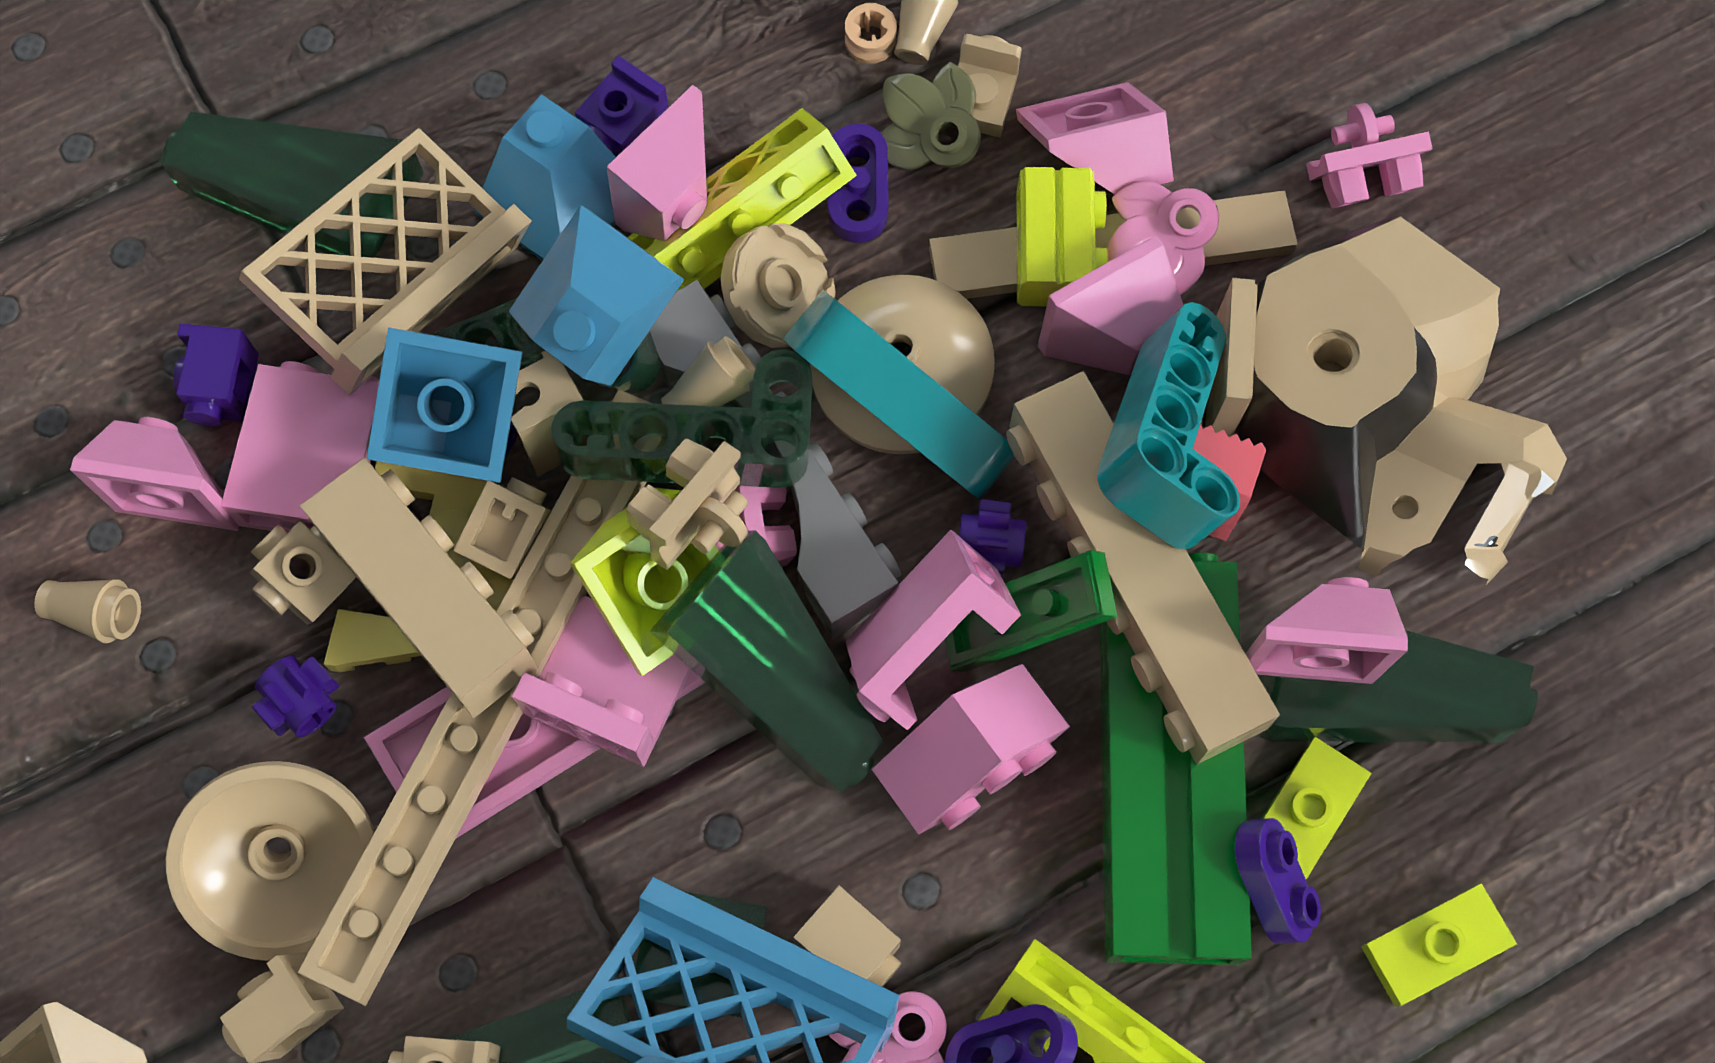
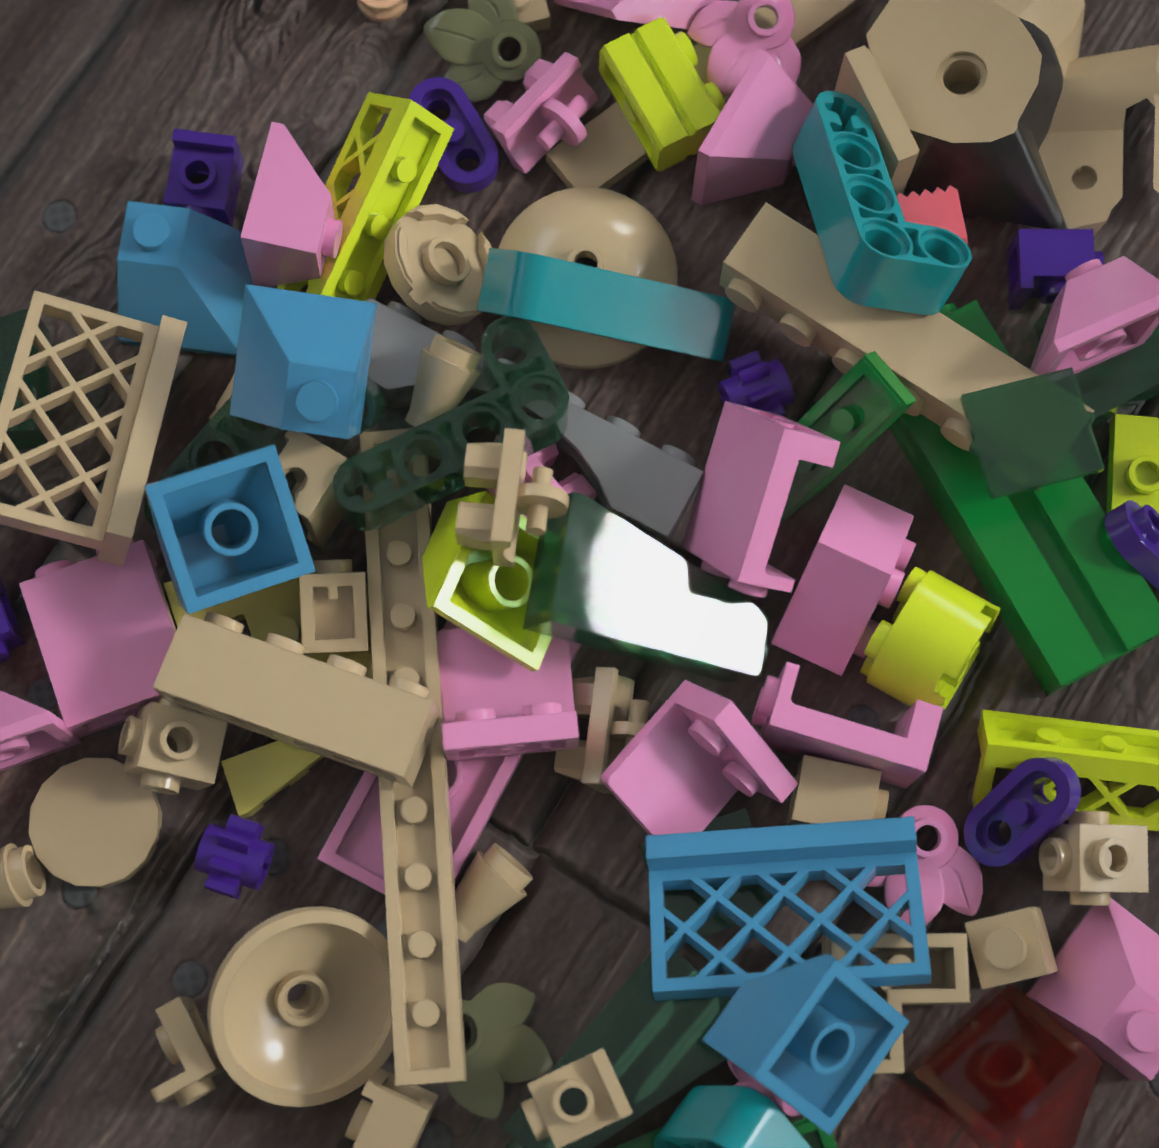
camera: 30 degrees left, 5 degrees up
none -> tan tile [28,758,163,888]
none -> tan bracket [151,996,225,1108]
none -> olive plate [447,982,553,1119]
none -> tan cone [455,843,533,943]
none -> bright pink hips [484,52,599,174]
none -> tan hips [554,667,650,794]
none -> bright pink bracket [601,680,798,835]
none -> bright pink panel [751,662,944,789]
none -> neon yellow brick [860,567,1000,710]
none -> clear green piece [960,367,1105,500]
none -> dark purple brick [1006,229,1104,309]

